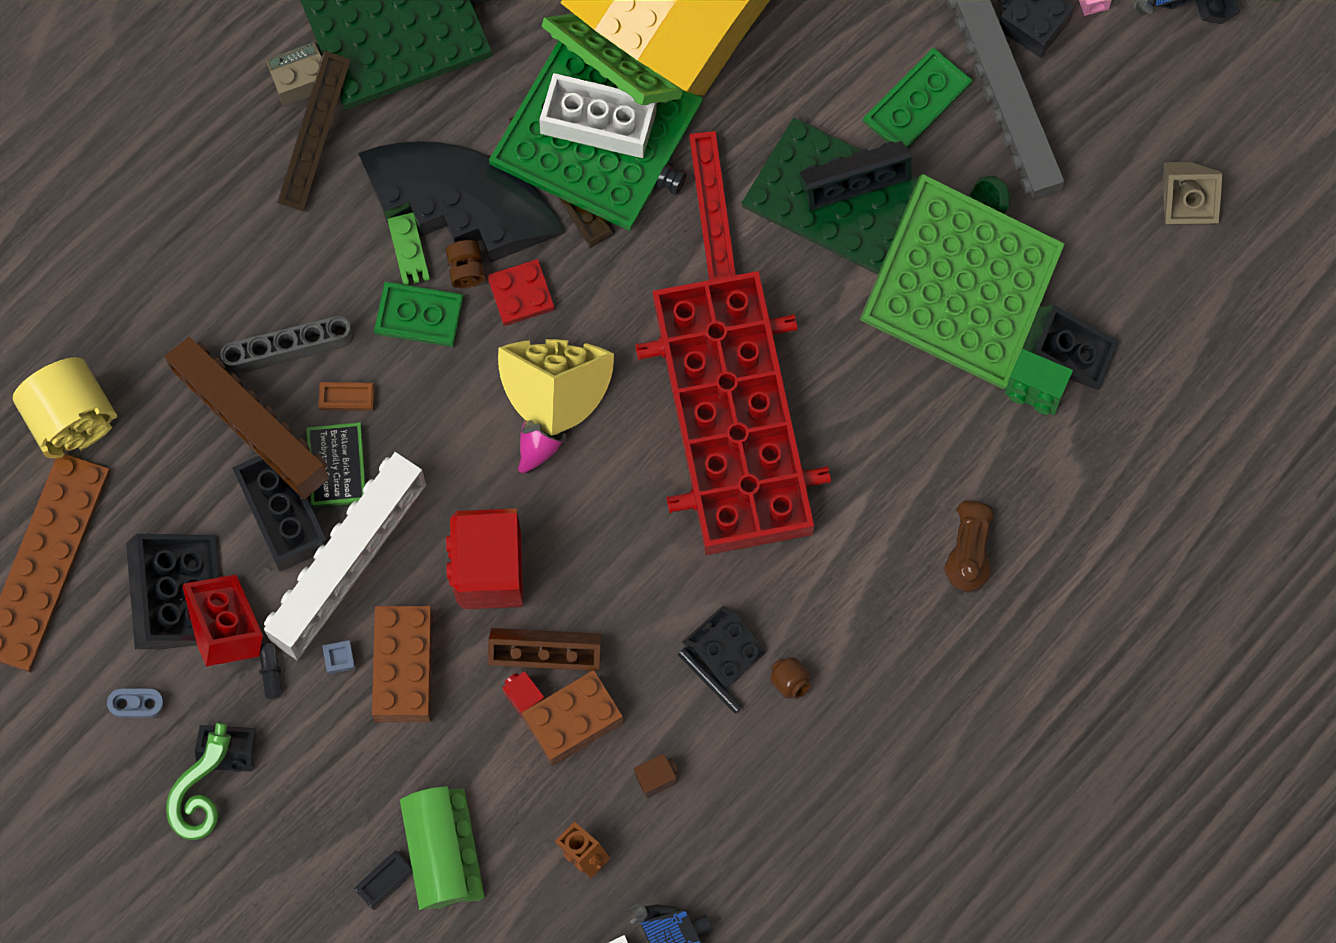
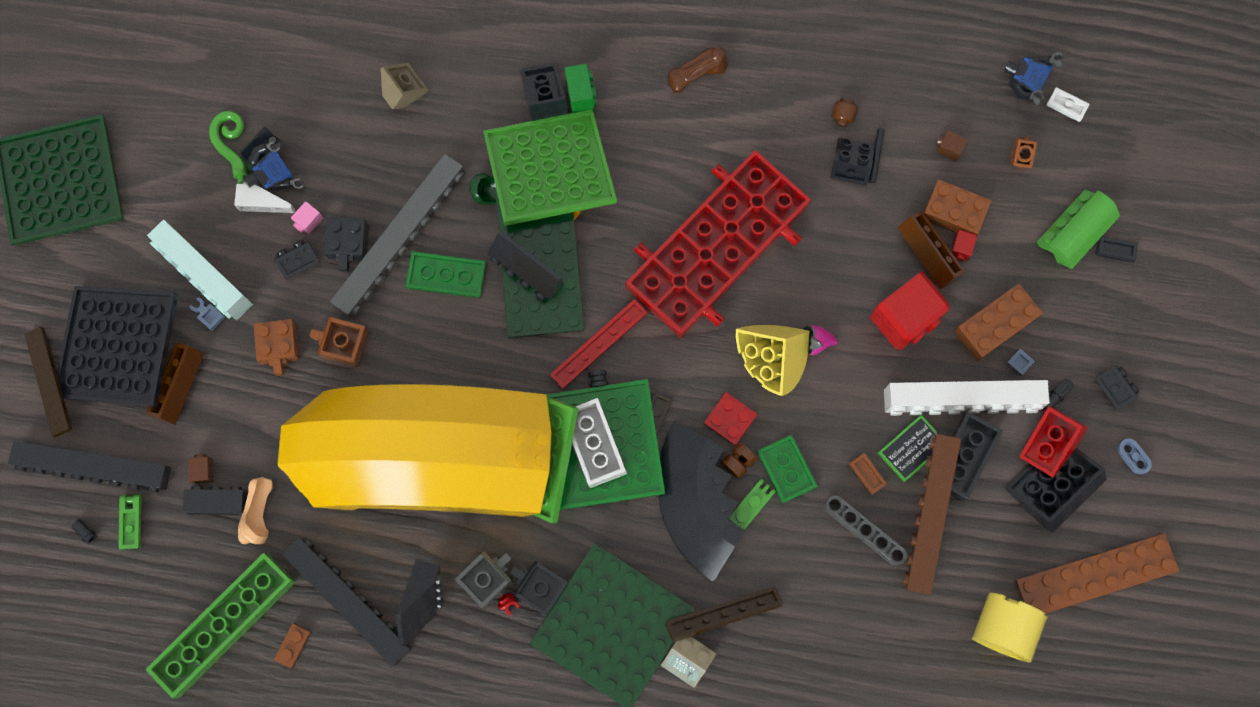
camera: 125 degrees left, 5 degrees up
bright green plant [166,722,231,840] -> none

